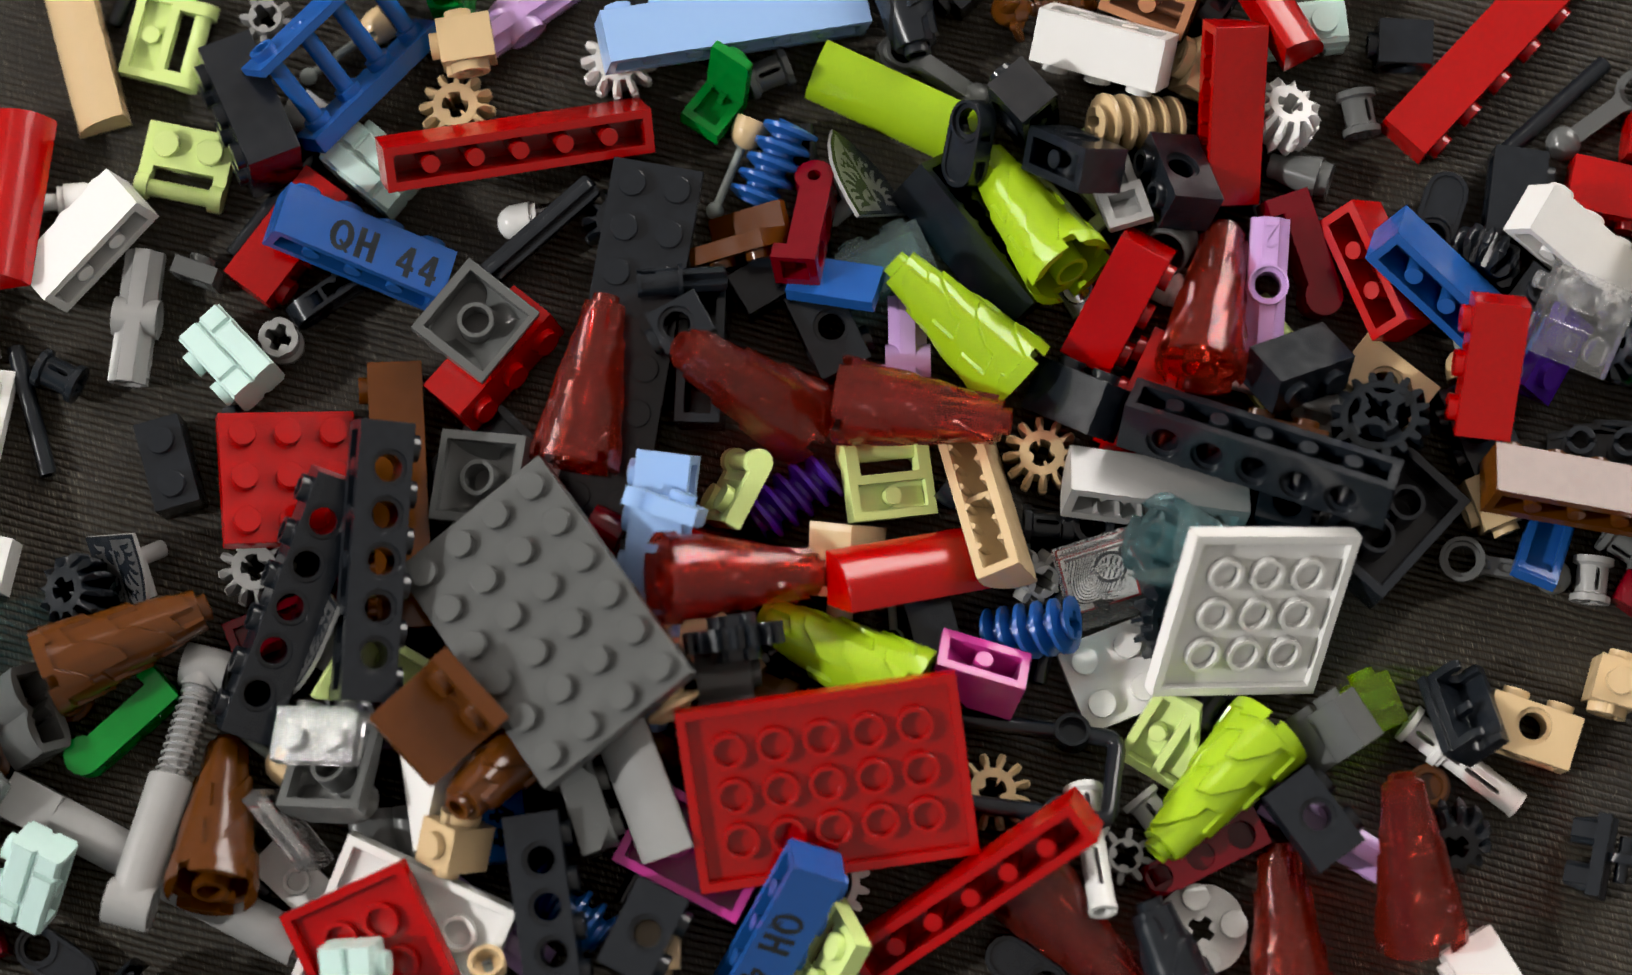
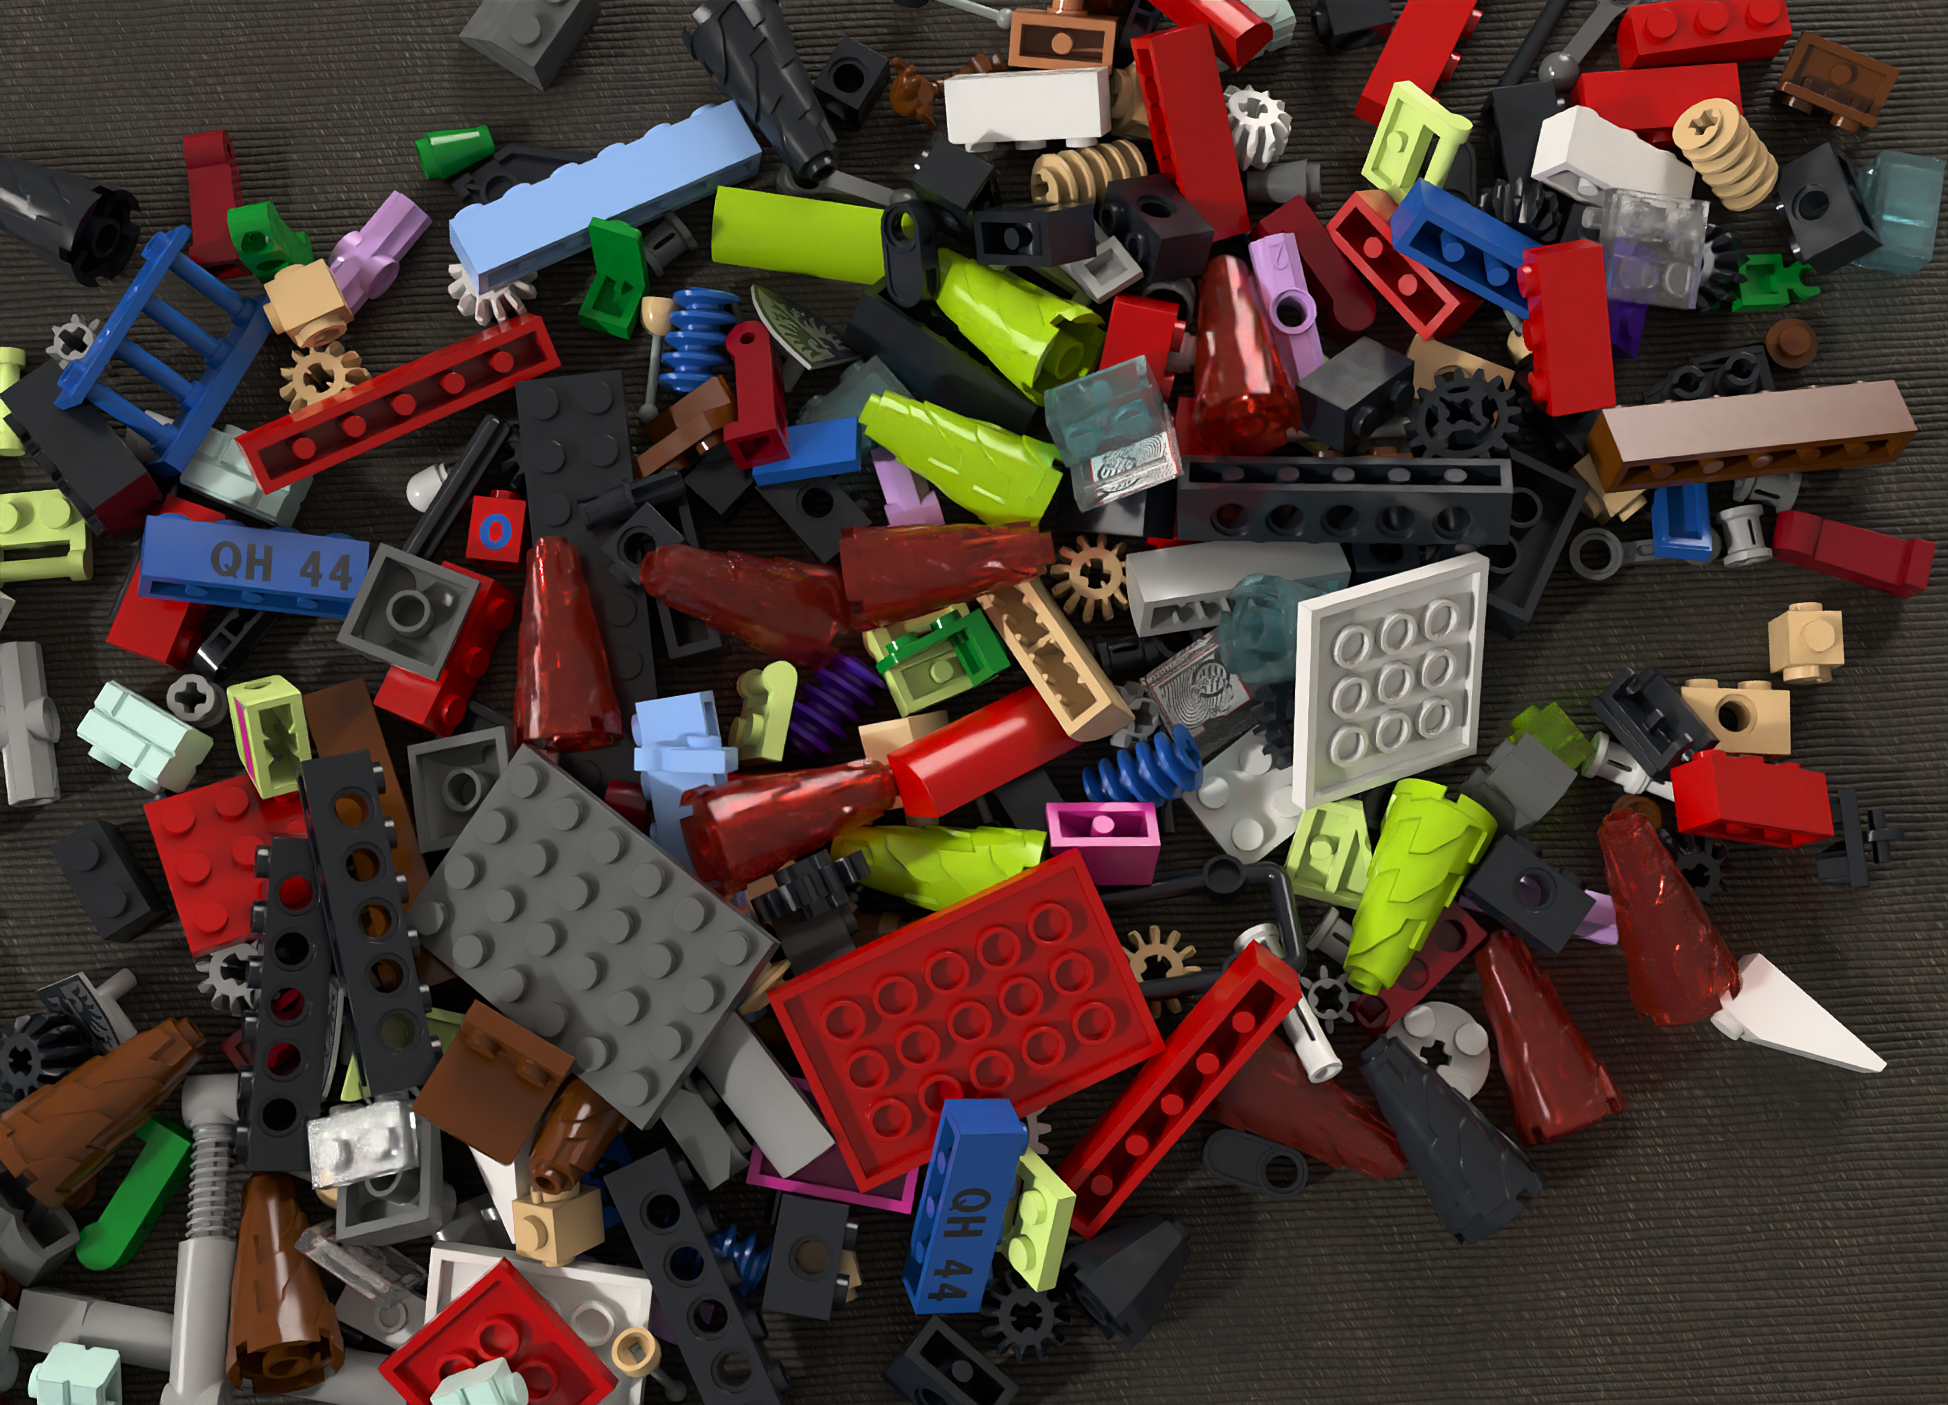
camera: 20 degrees left, 0 degrees up
dark grey plate [169,252,226,294] -> none
hinge [300,5,396,85] -> none
dark grey bush [1335,86,1382,141] -> none
none -> yellowish green torso [227,675,312,799]
none -> red brick [465,490,532,574]
none -> green bracket [875,609,1011,687]
none -> clear light blue brick [1044,355,1168,468]
none -> clear tile [1066,403,1184,513]
none -> yellowish green plate [1361,80,1473,205]
none -> red brick [1670,749,1835,849]

